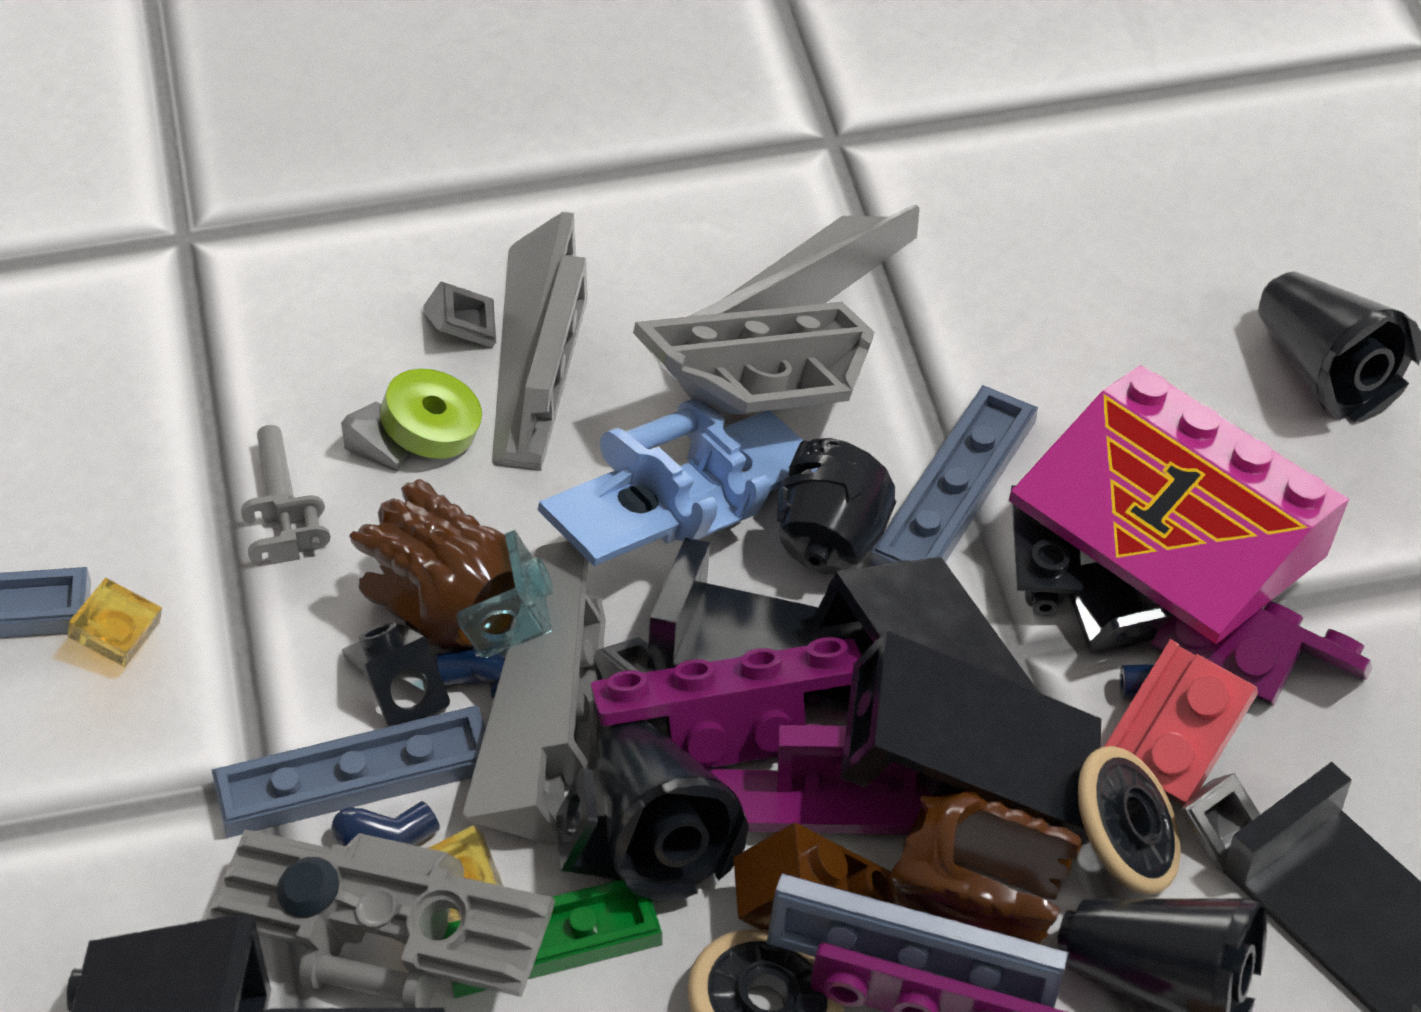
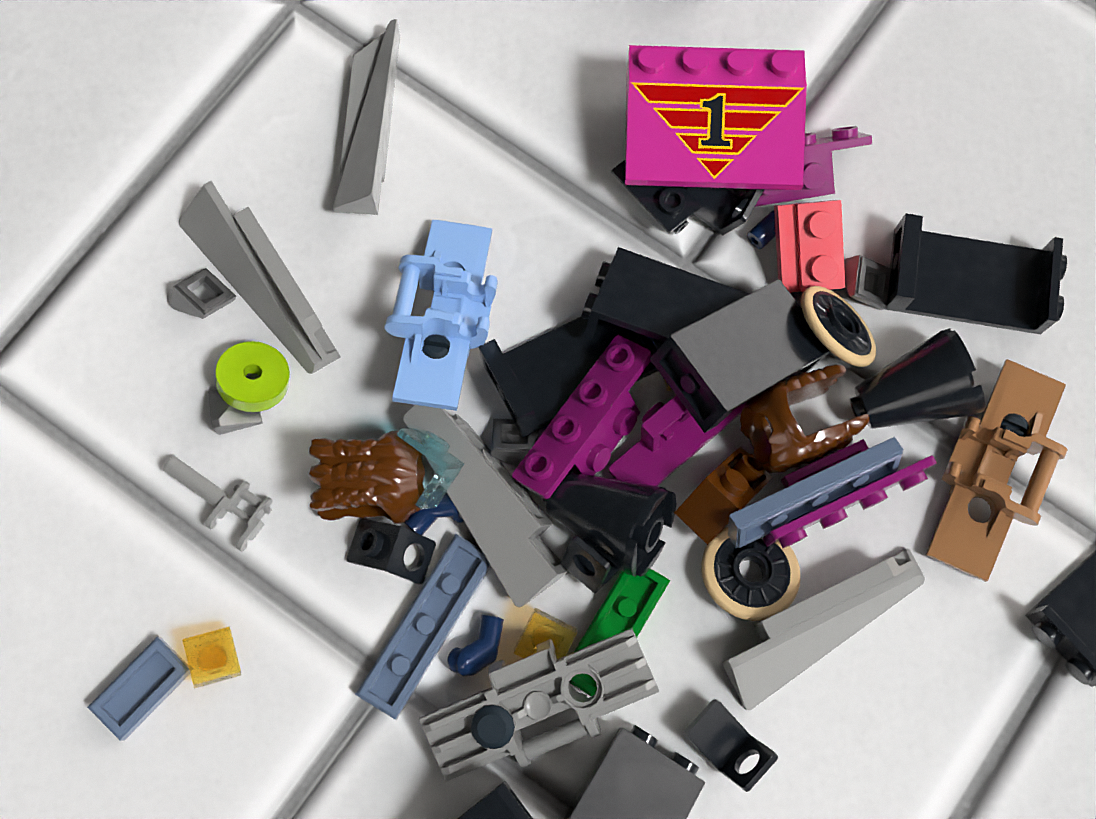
camera: 45 degrees left, 25 degrees up
light grey wedge [633,302,875,414] -> none
black helmet [777,438,897,574] -> none
sand blue tile [870,385,1038,566] -> none

